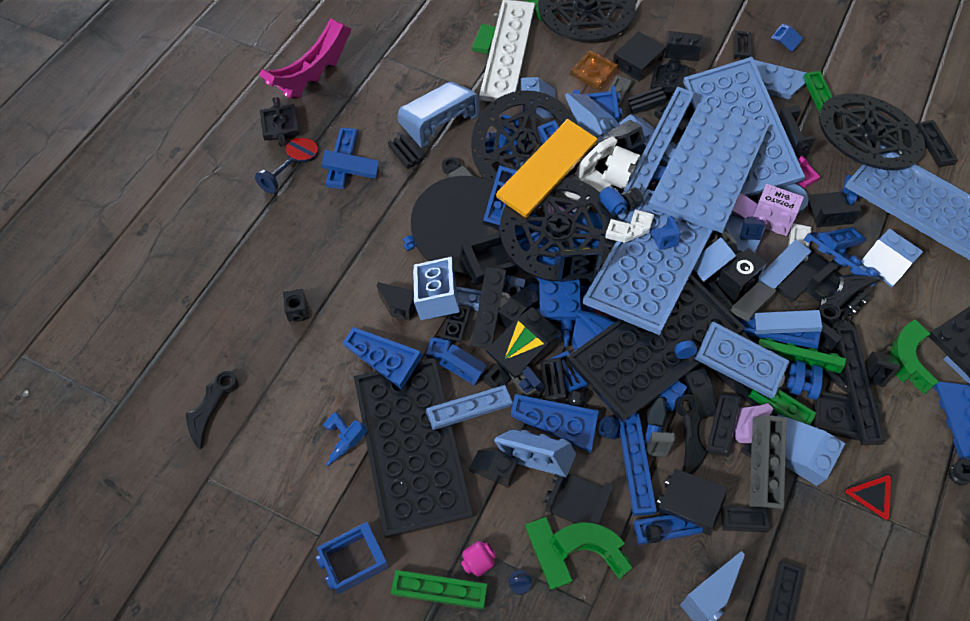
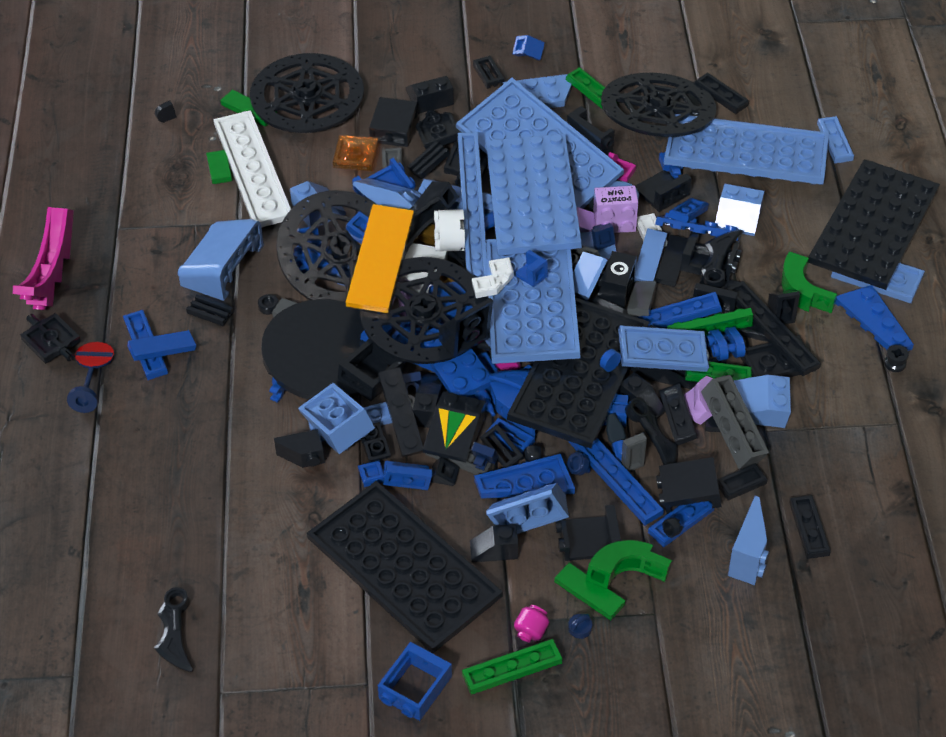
camera: 30 degrees left, 10 degrees down
black brick [283,288,308,322] -> none
blue piece [324,412,368,466] -> none
blue wing [343,327,423,389] -> none
medium blue tile [426,385,513,430] -> none
blue slope [483,165,517,225] -> none
white tile [575,136,617,179] -> none
blue brick [599,186,627,215] -> none
black wheel [621,187,644,211] -> none
medium blue tile [754,310,822,334] -> none
piece [844,473,892,521] -> none

